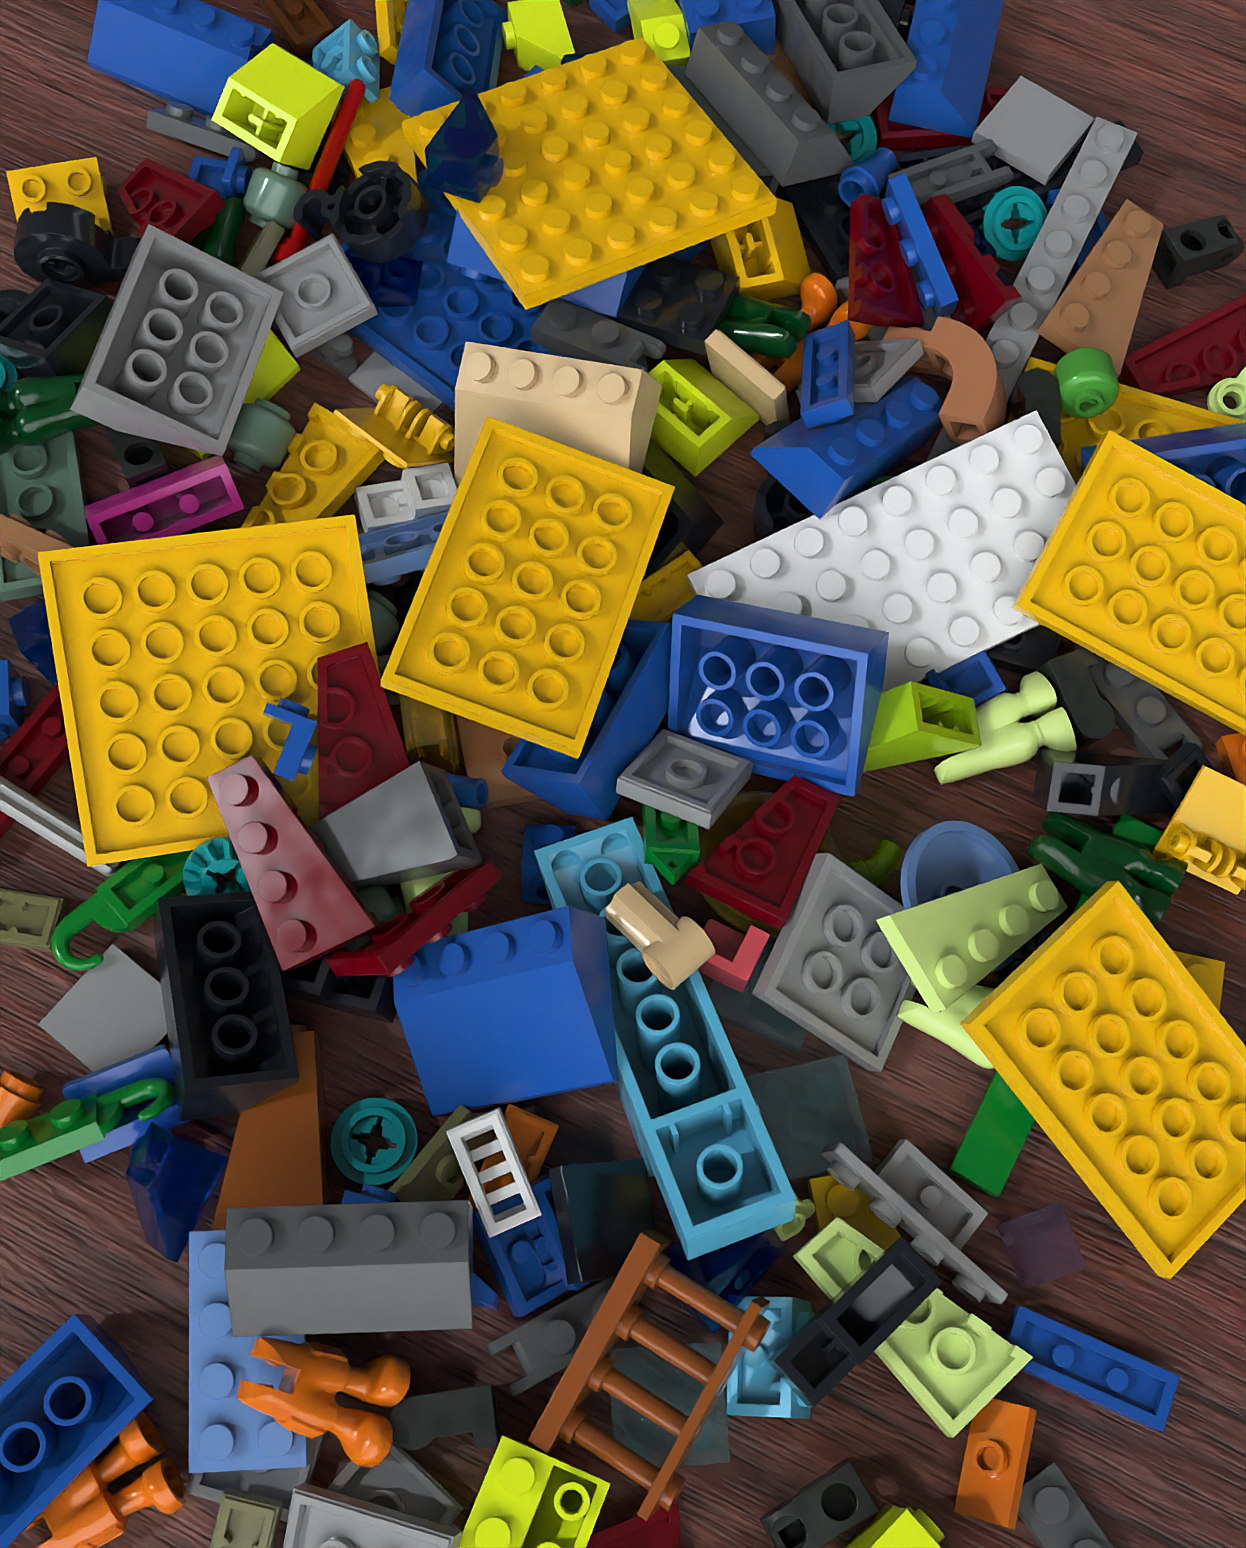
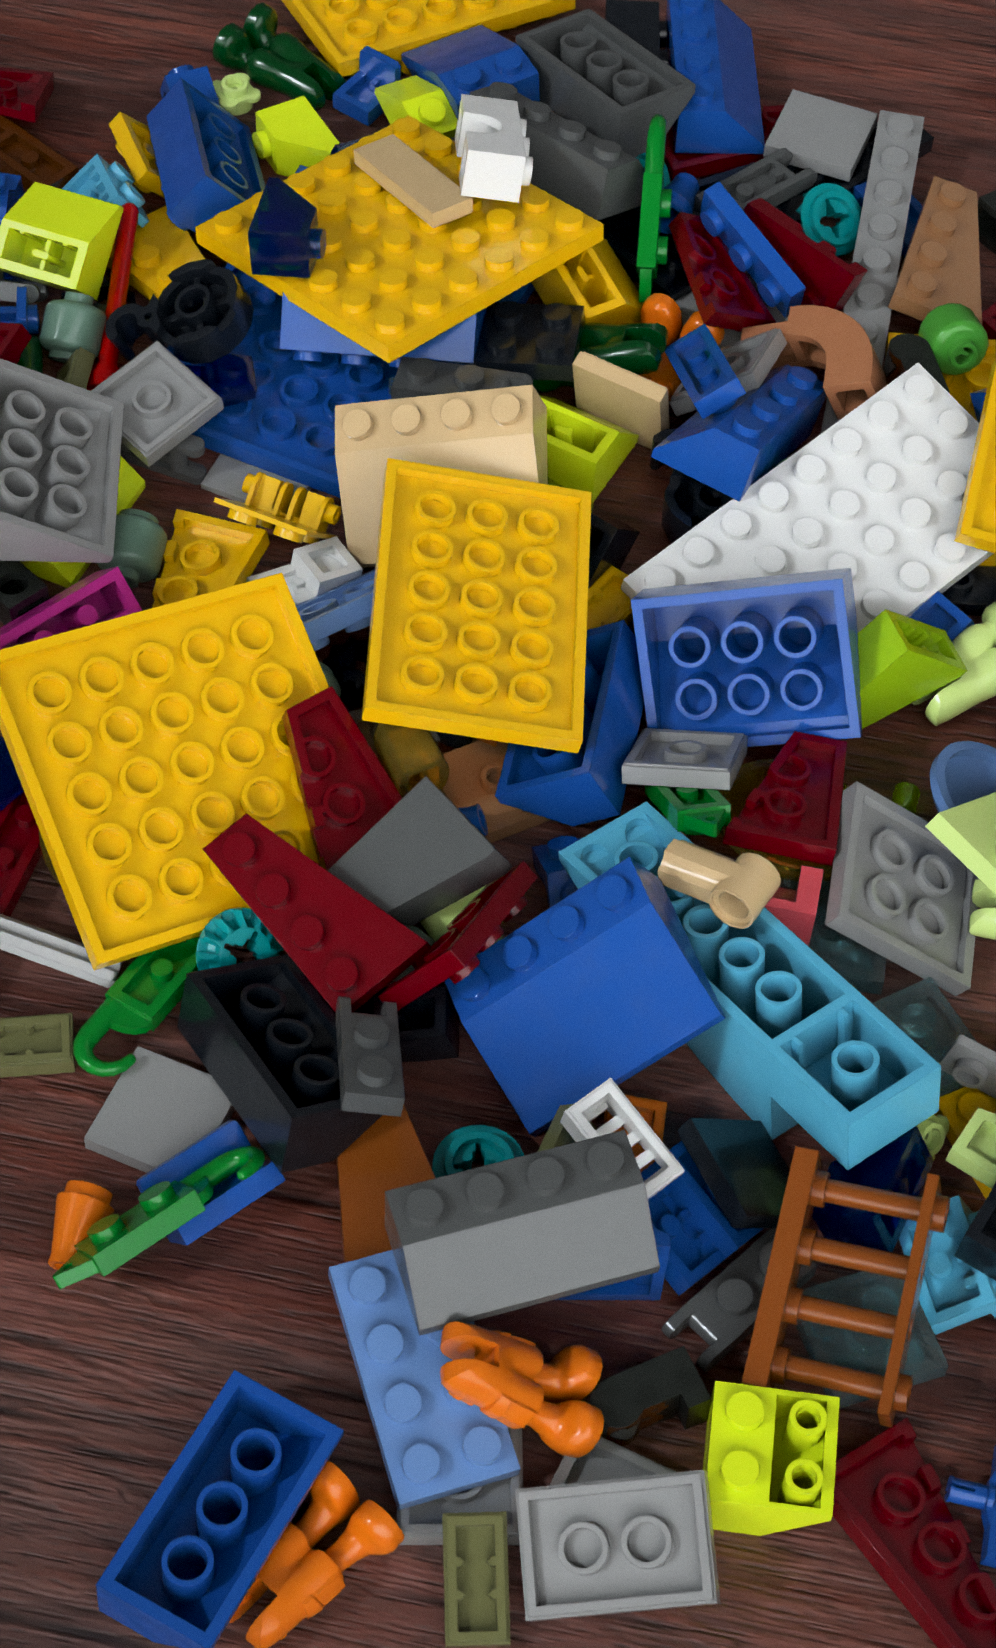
camera: 15 degrees left, 15 degrees down
clear blue slope [125,1121,228,1263] -> none
blue bracket [262,698,318,782] -> none
none -> dark grey hinge [335,996,405,1117]
none -> tan tile [354,134,473,228]
none -> white arch [455,94,533,203]
none -> green plate [636,114,672,303]

